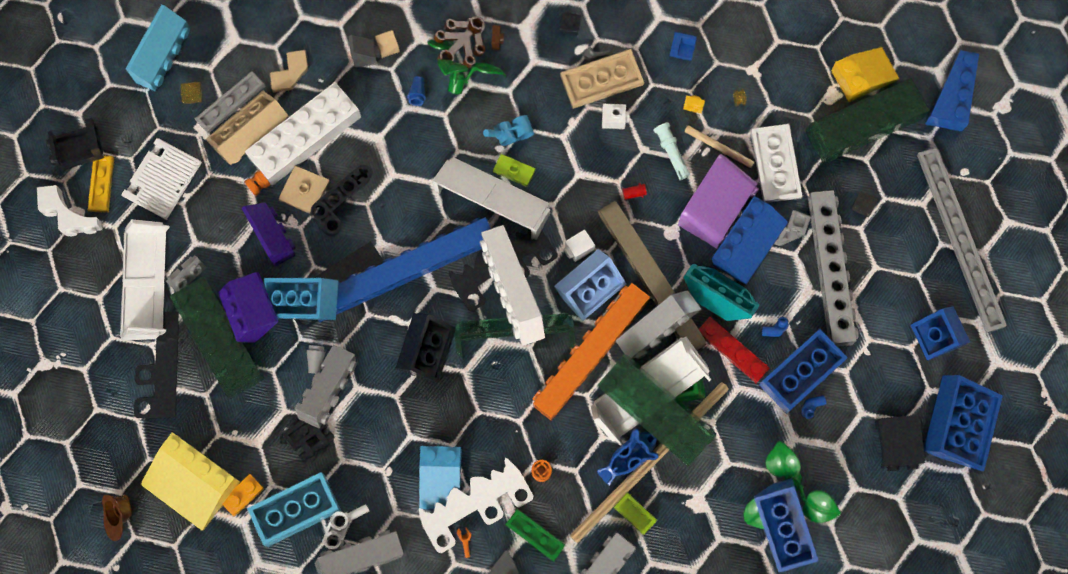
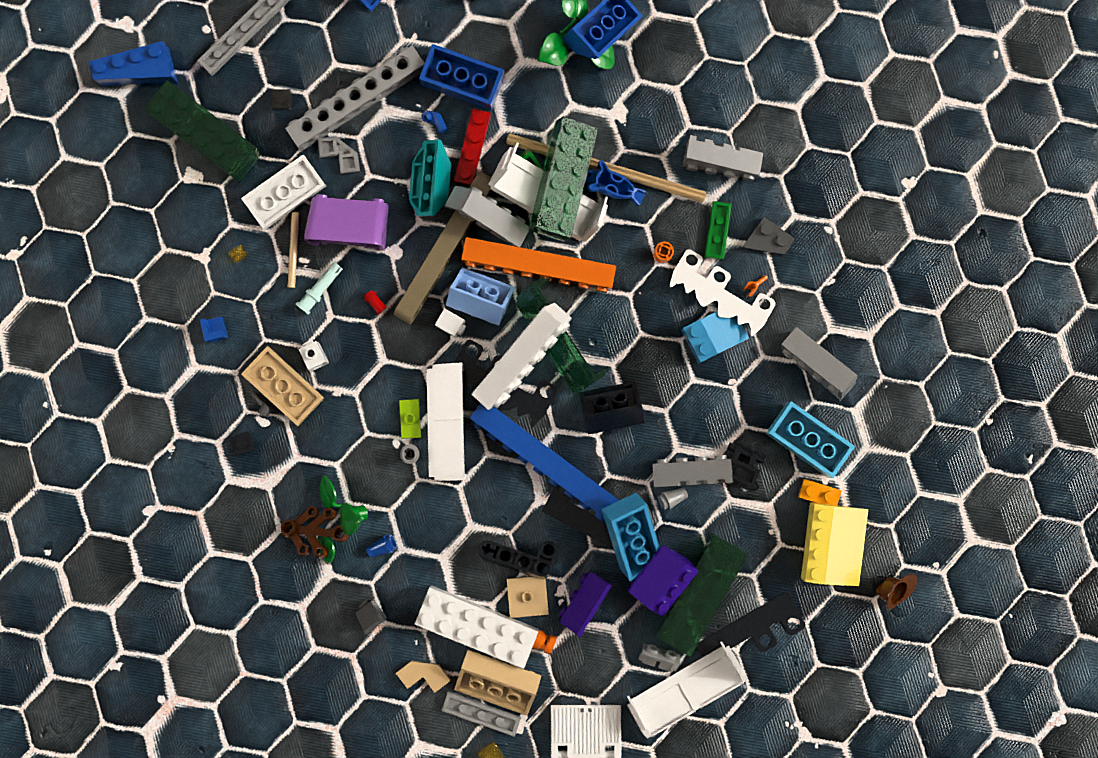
camera: 120 degrees left, 10 degrees up
white beam [323,504,369,551] -> none
tan slope [375,30,400,58] -> none
dark azure beam [483,115,534,146] -> none
reddish brown plate [492,25,504,50] -> none
lime plate [614,492,657,535] -> none
yellow plate [683,95,705,114] -> none
blue slope [712,196,788,285] -> none
blue arm [801,395,826,419] -> none
yellow slope [831,47,899,102] -> none
none -> light grey cone [400,444,419,464]

